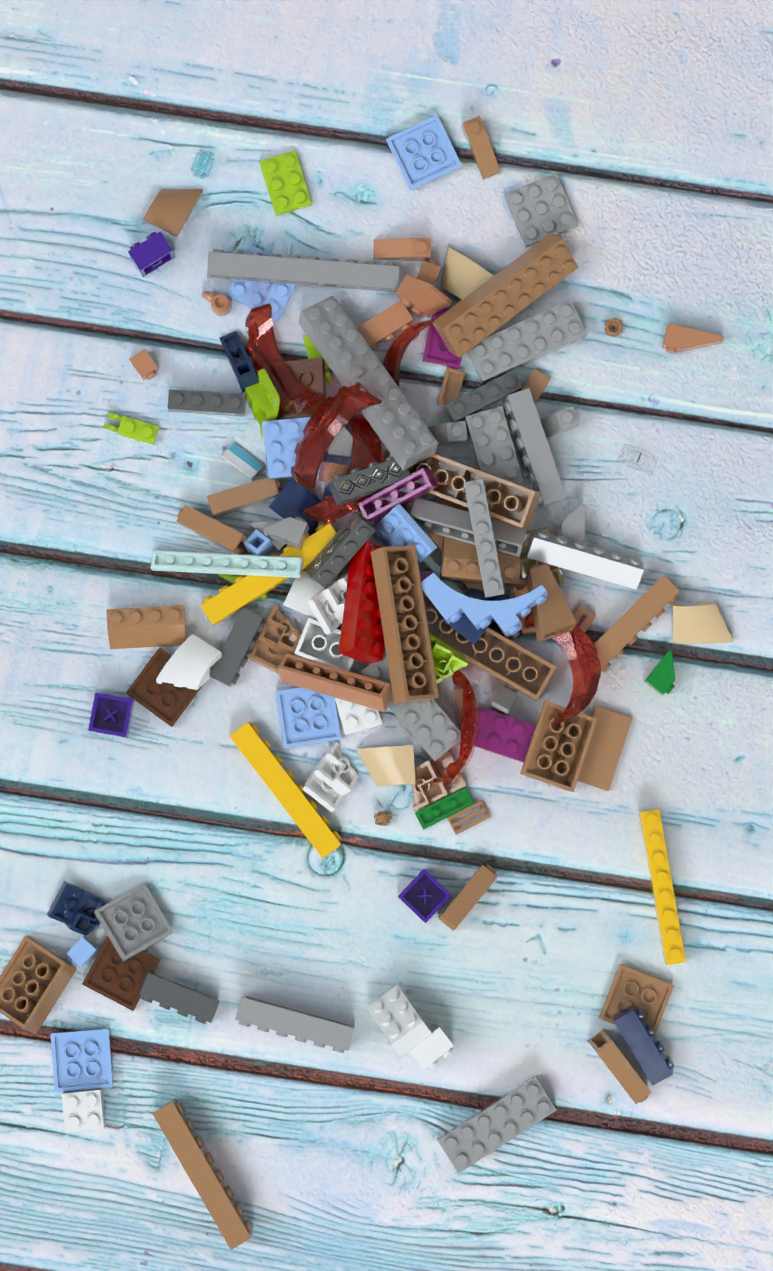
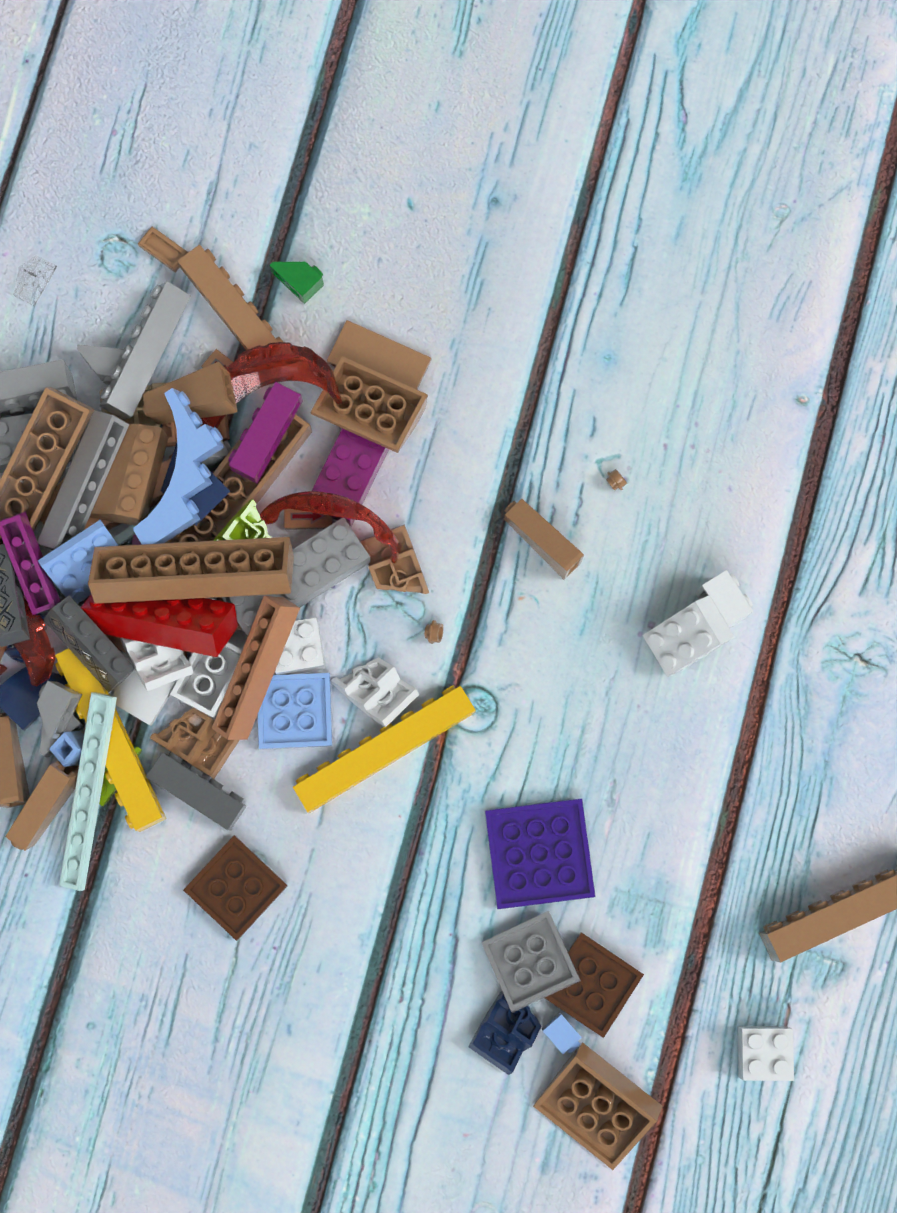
camera: 80 degrees left, 5 degrees down
light blue plate [51,1029,113,1092] -> none
dark purple brick [88,692,135,738] -> none
medium nougat slope [106,605,186,649] -> none
dark grey brick [138,971,220,1024] -> none
white slope [156,634,222,690] -> none
light grey brick [235,995,355,1053] -> none
tan slope [357,745,415,786] -> none
dark purple brick [397,869,452,923] -> none
green tile [415,787,475,830] -> none
light grey brick [437,1076,557,1174] -> none
medium nougat tile [447,800,490,835] -> none
light grey brick [464,479,506,598] -> none
light grey slope [490,684,518,715] -> none
medium nougat slope [588,1029,651,1104] -> none
medium nougat plate [599,964,674,1036] -> none
dark blue brick [614,1004,675,1085] -> none
yellow brick [638,809,686,965] -> none
tan slope [673,601,734,644] -> none
none -> medium nougat tile [138,226,188,273]
none -> magenta brick [228,382,303,484]
none -> dark purple plate [485,799,596,910]
none -> medium nougat plate [606,469,628,490]

